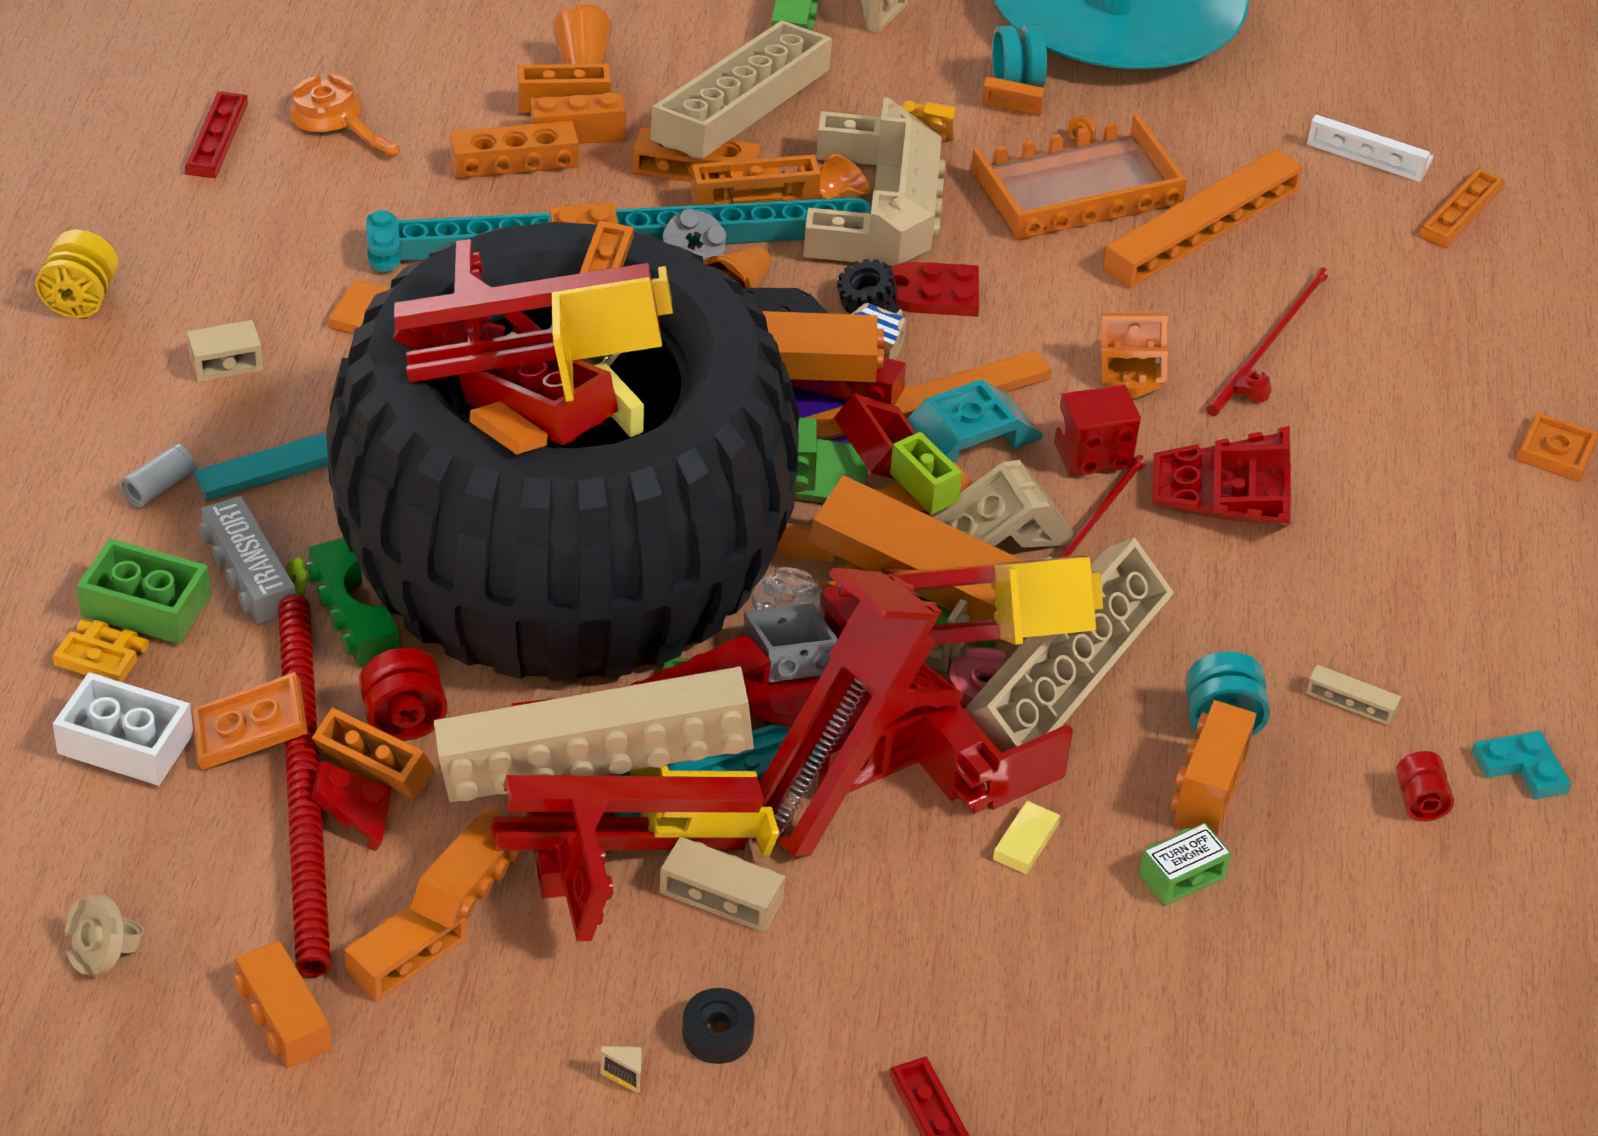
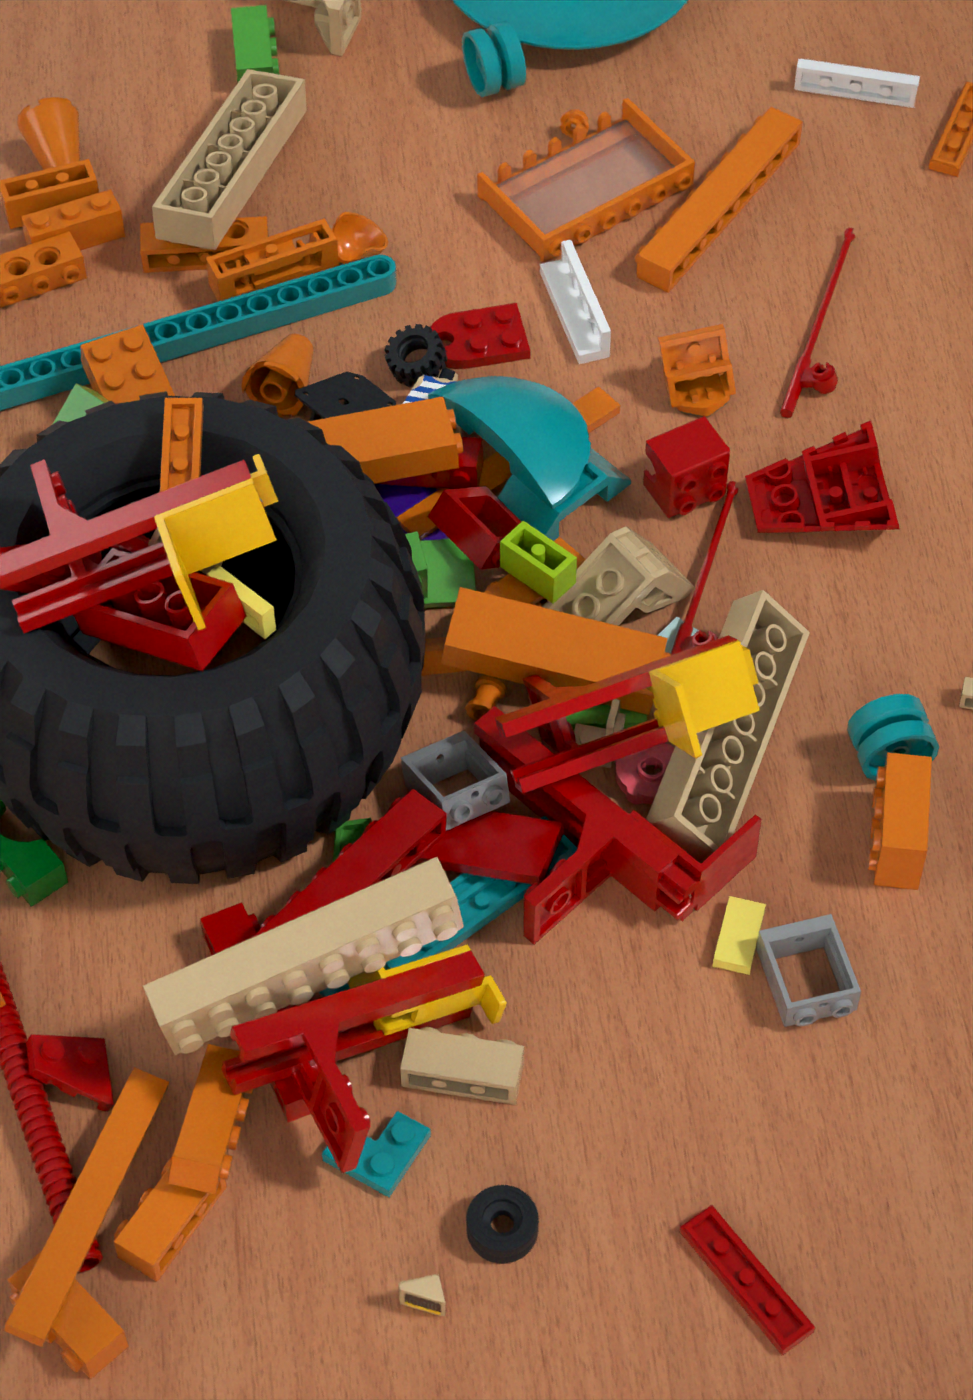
camera: 10 degrees left, 10 degrees up
orange brick [312,707,435,801] -> none
red wheel [359,648,448,741] -> none
orange tile [469,402,548,455] -> none
light grey plate [662,209,726,260] -> none
clear plate [752,567,823,623] -> none
red piece [759,567,964,856] -> none
tan wedge [803,97,946,266] -> none
light orange plate [901,101,956,141] -> none
orange tile [983,76,1045,116] -> none
brick [1139,823,1232,906] -> none
none -> orange tile [4,1067,170,1347]
none -> teal plate [322,1111,431,1198]
none -> teal brick [428,376,591,510]
none -> white fence [540,239,611,364]
none -> light grey window [756,914,861,1027]

